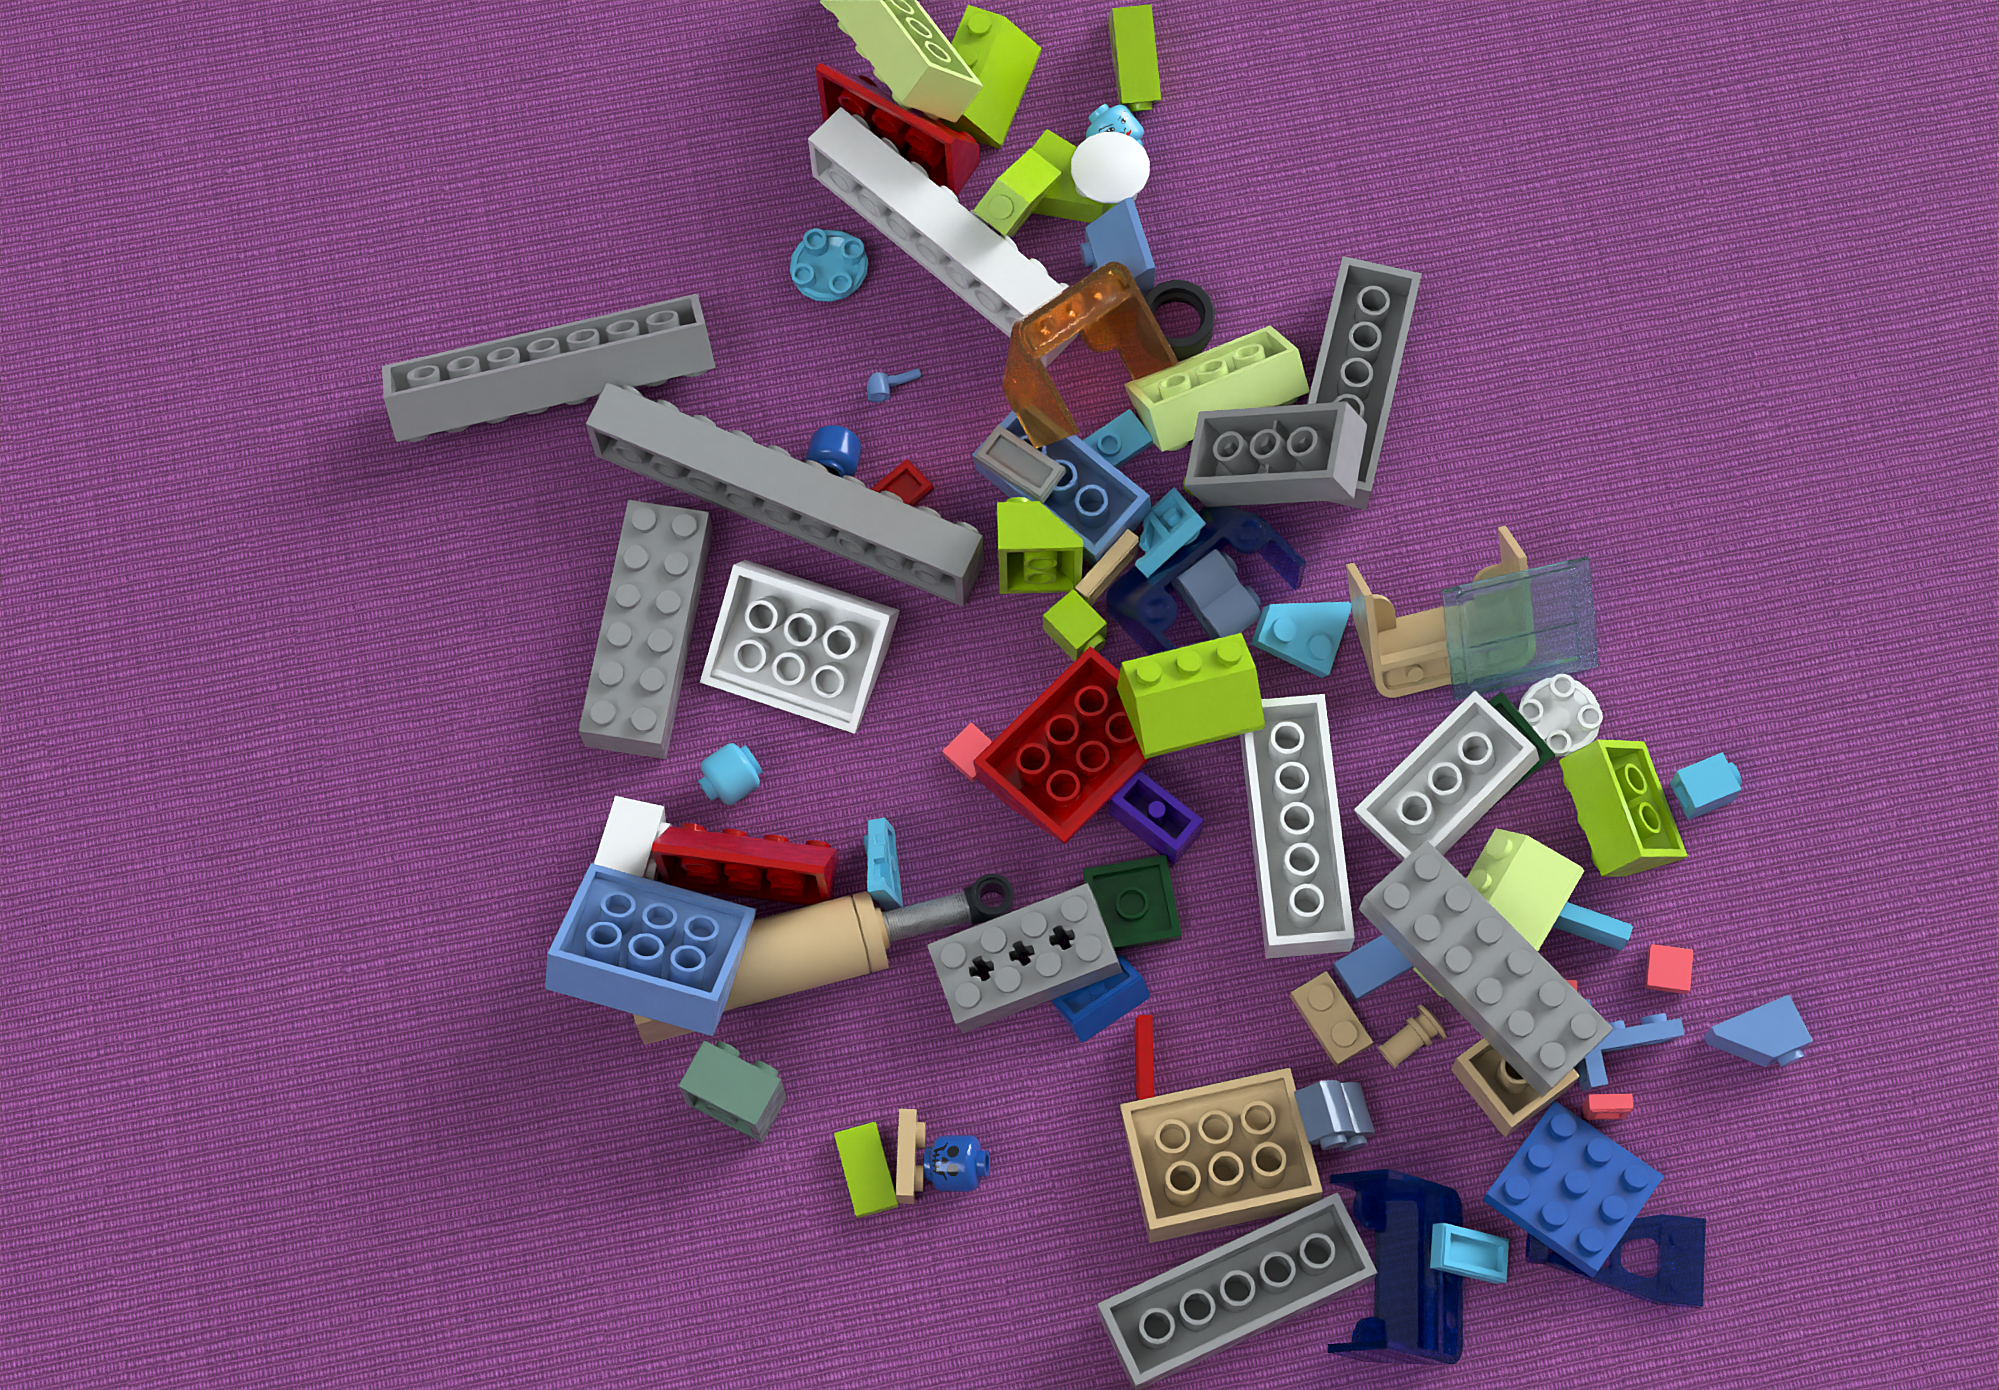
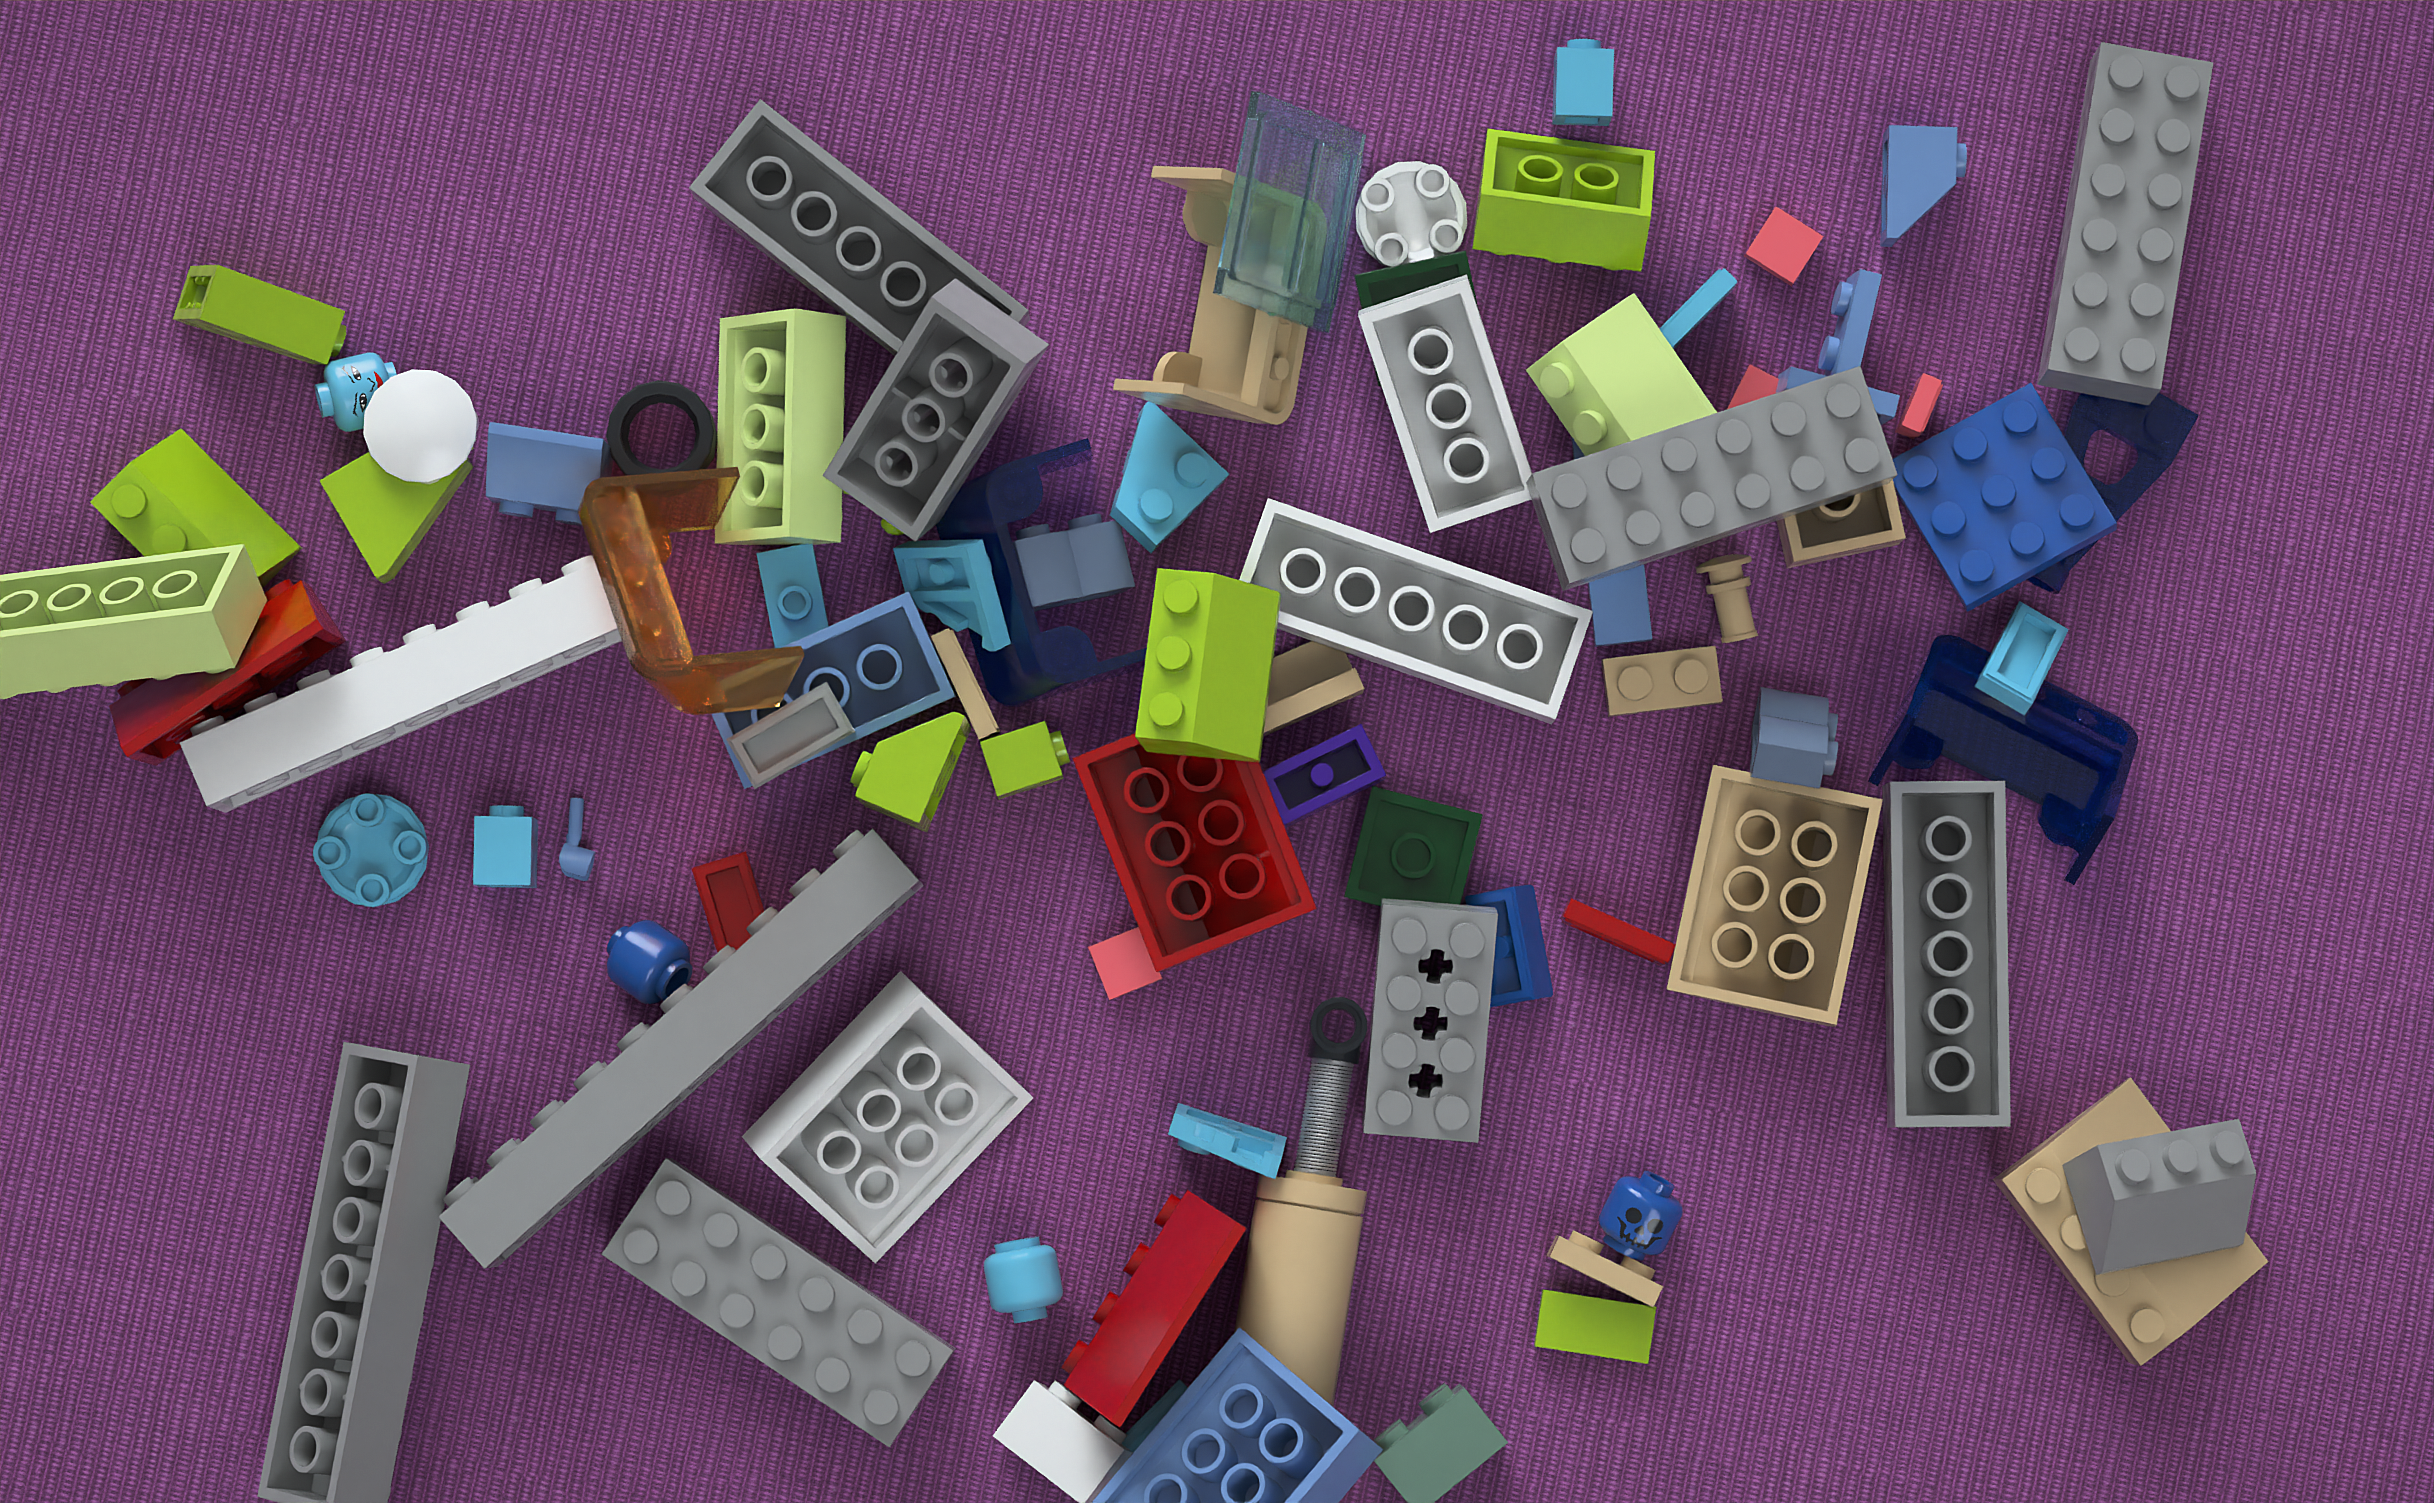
camera: 70 degrees left, 15 degrees up
lime slope [973,148,1062,237] -> none
none -> medium azure brick [473,805,538,888]
none -> tan panel [1263,641,1365,737]
none -> light grey brick [2037,42,2213,405]

